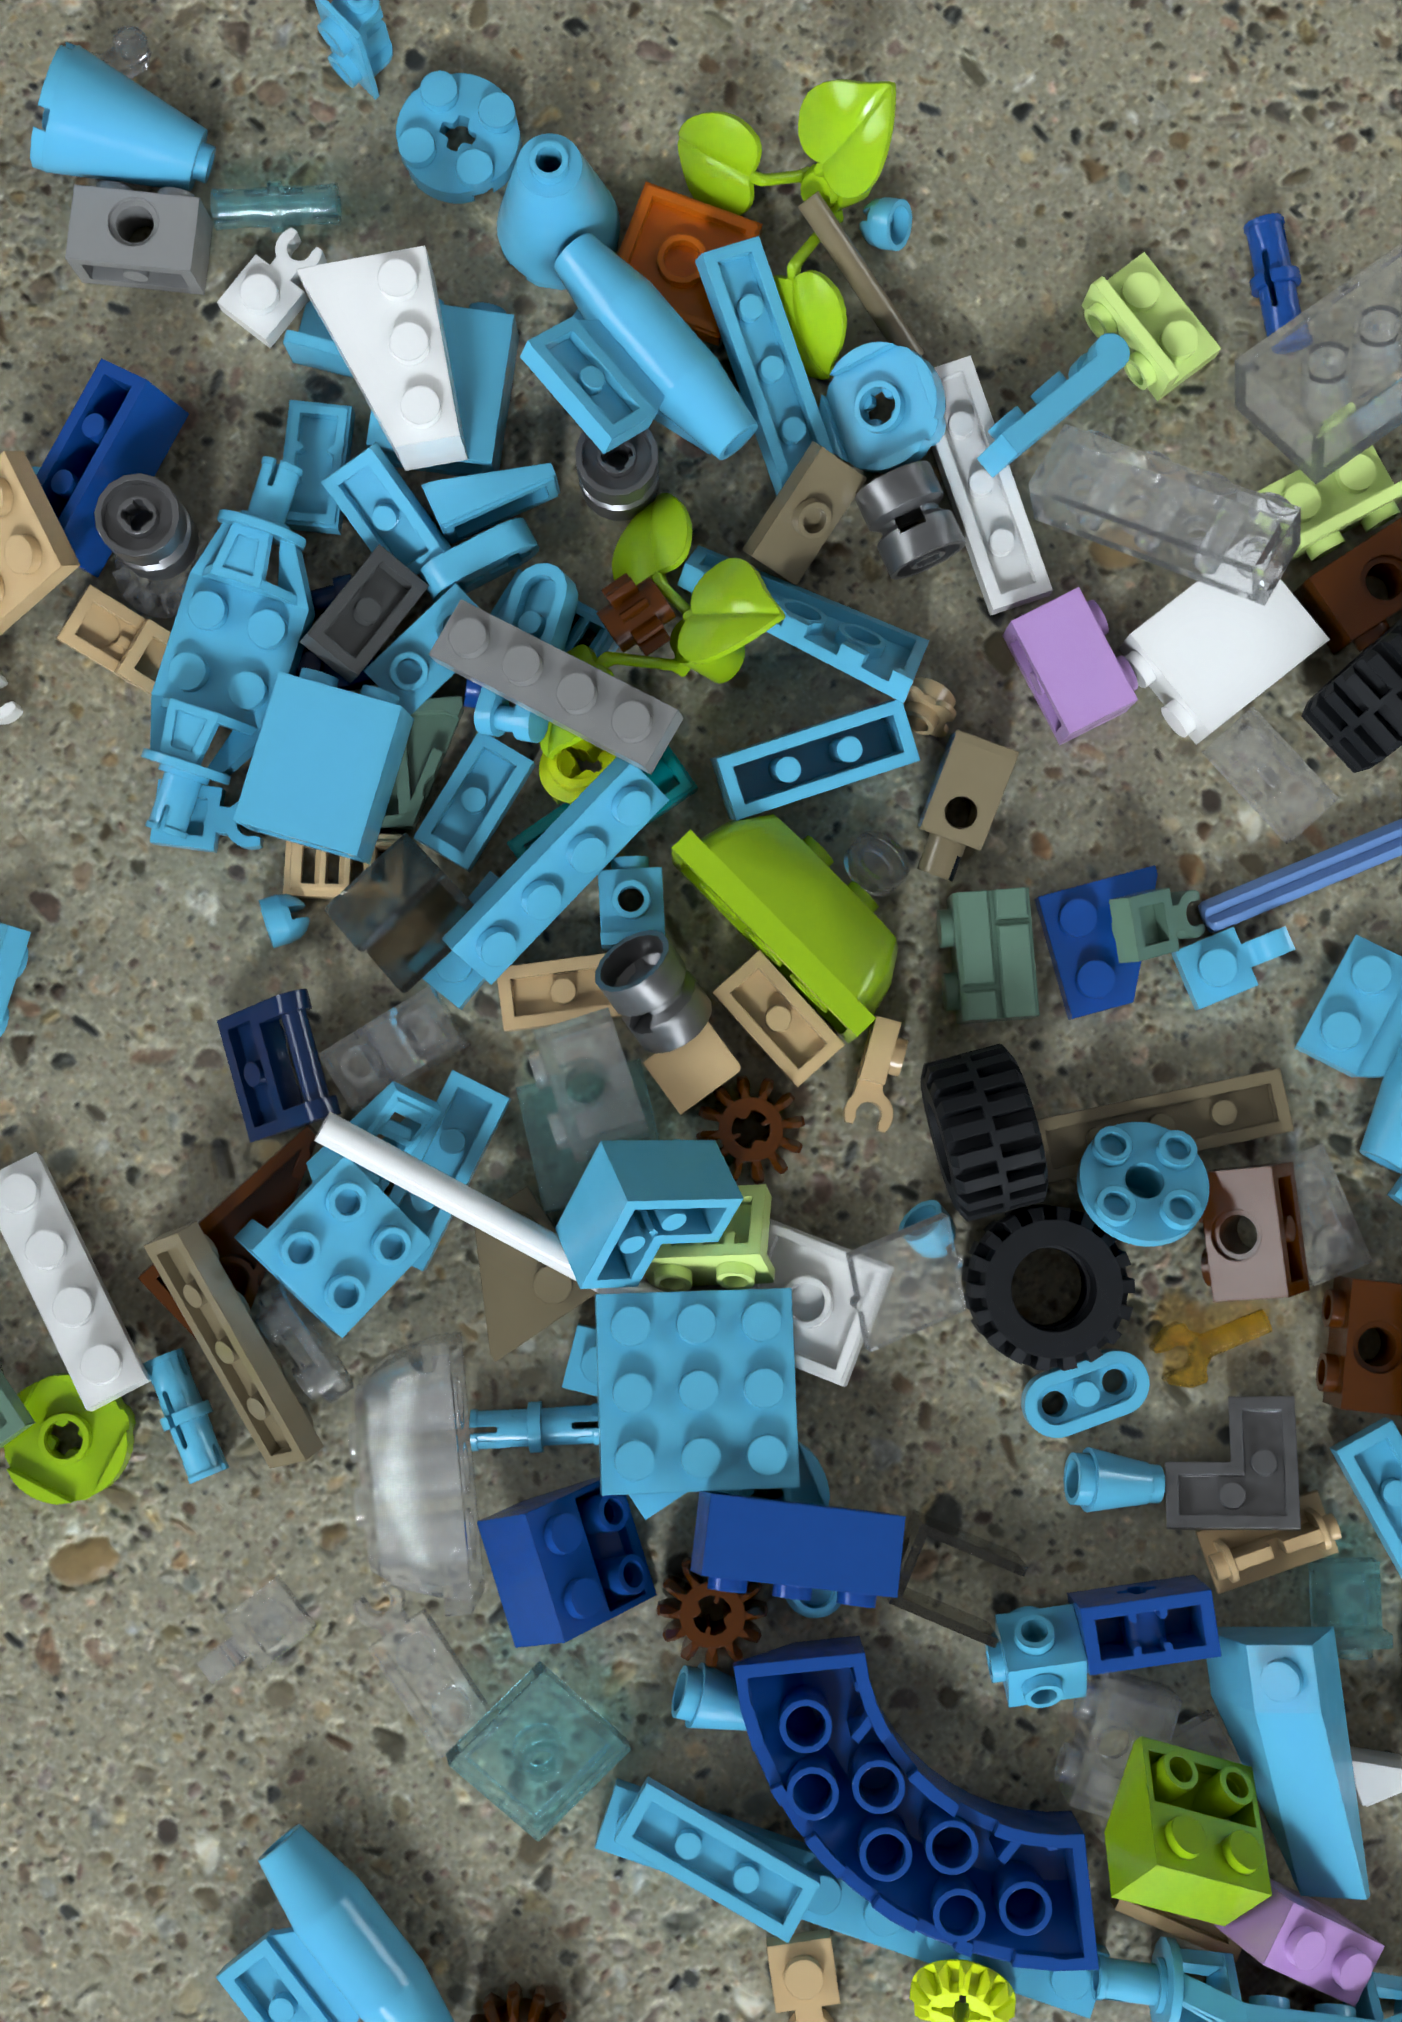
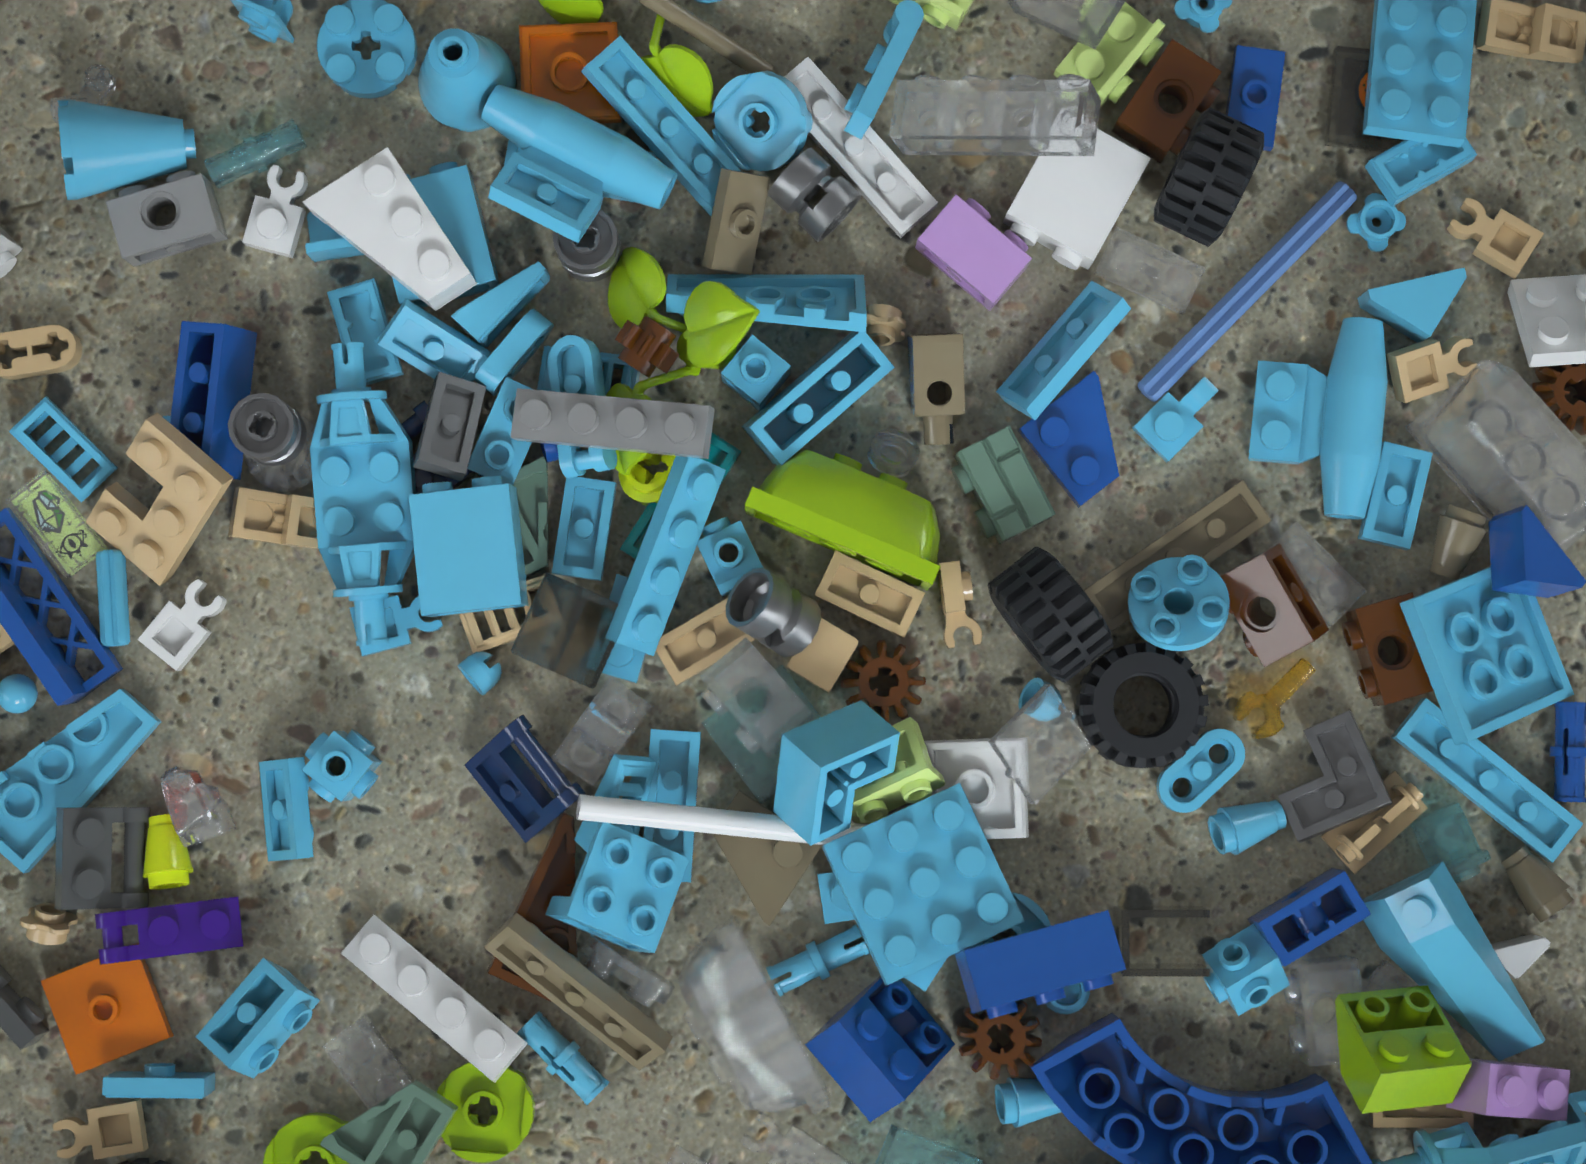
camera: 25 degrees left, 0 degrees up
sand green plate [1109,887,1205,963] -> none
none -> medium azure brick [302,729,382,803]
none -> medium azure brick [721,335,791,411]
none -> medium azure plate [996,281,1131,420]

